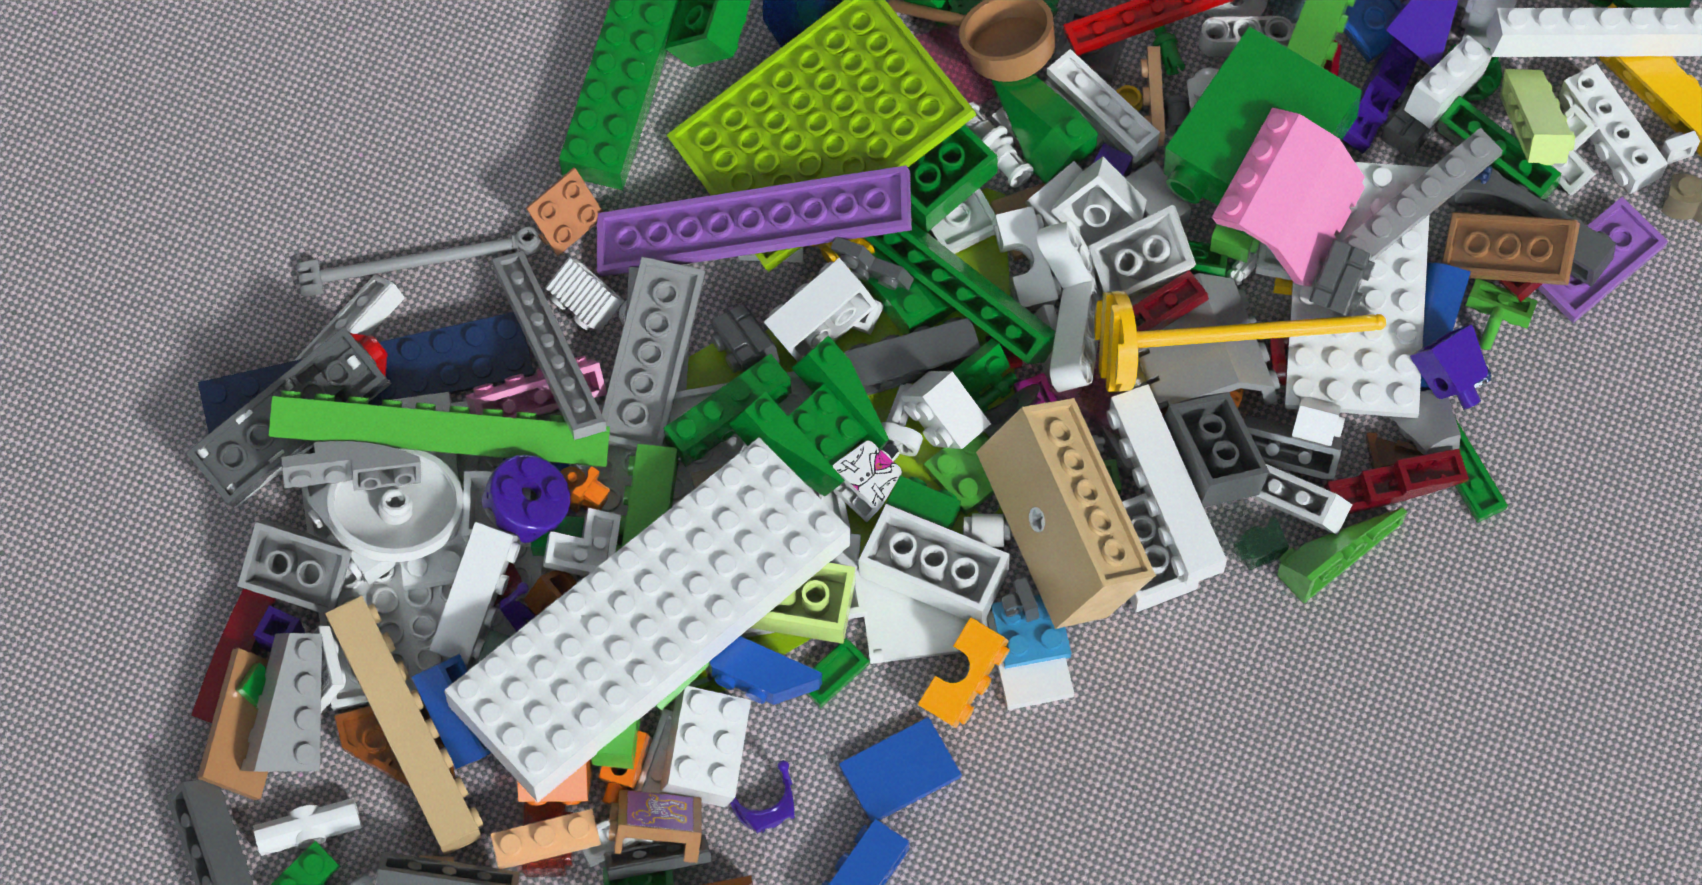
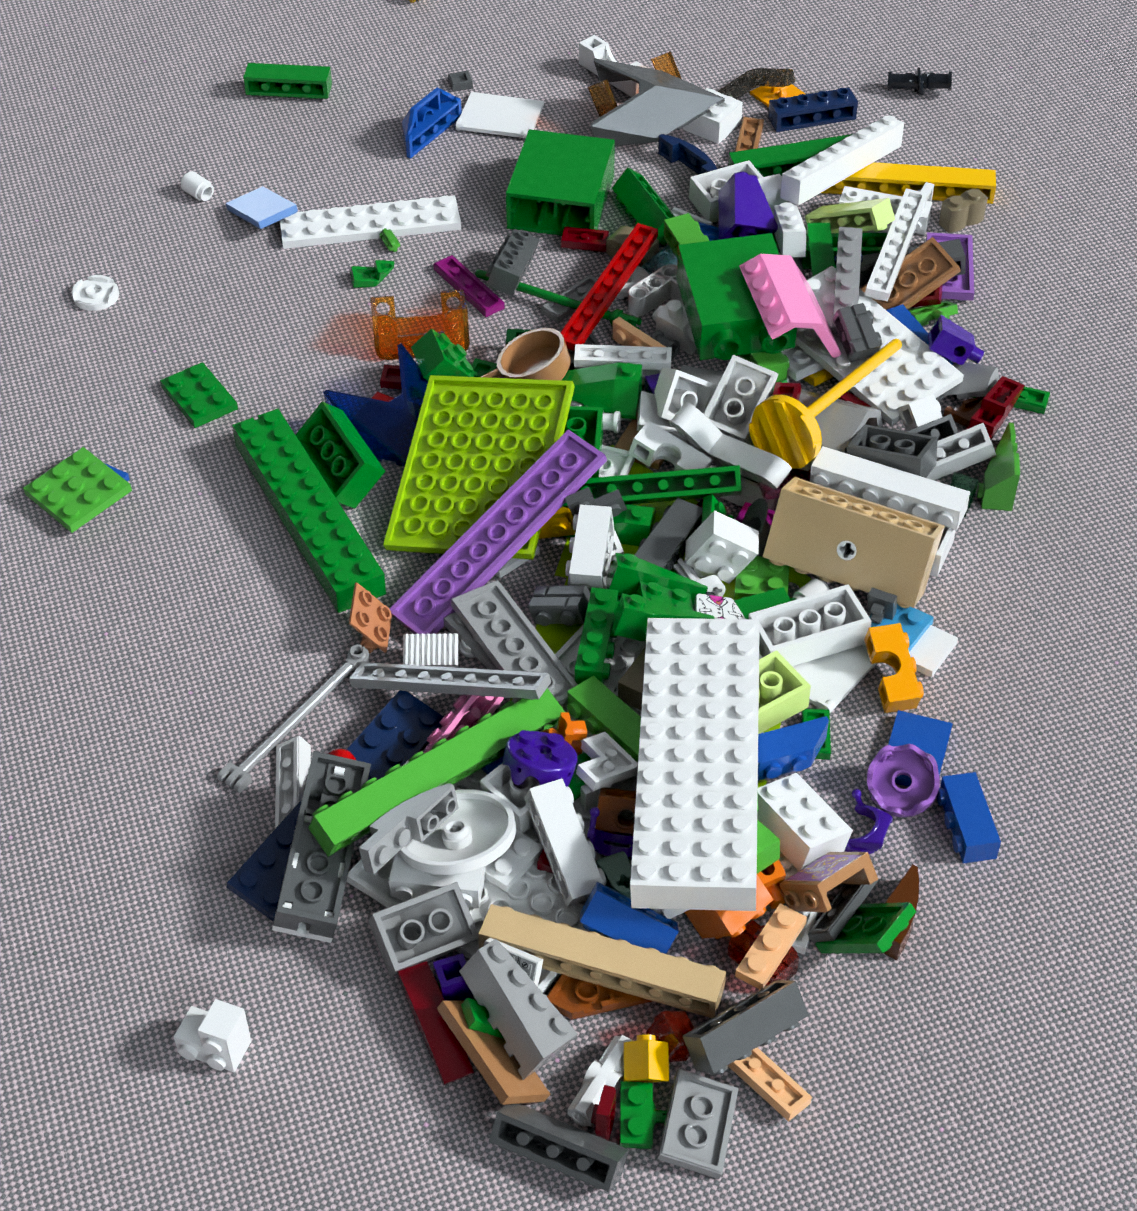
camera: 45 degrees left, 20 degrees down
none -> white brick [174,999,251,1072]
none -> dark red plate [591,1085,616,1141]
none -> yellow brick [624,1035,669,1083]
none -> clear red brick [646,1011,695,1062]
none -> green tile [806,223,835,277]
none -> white plate [864,188,928,301]
none -> medium lavender plate [867,744,940,818]

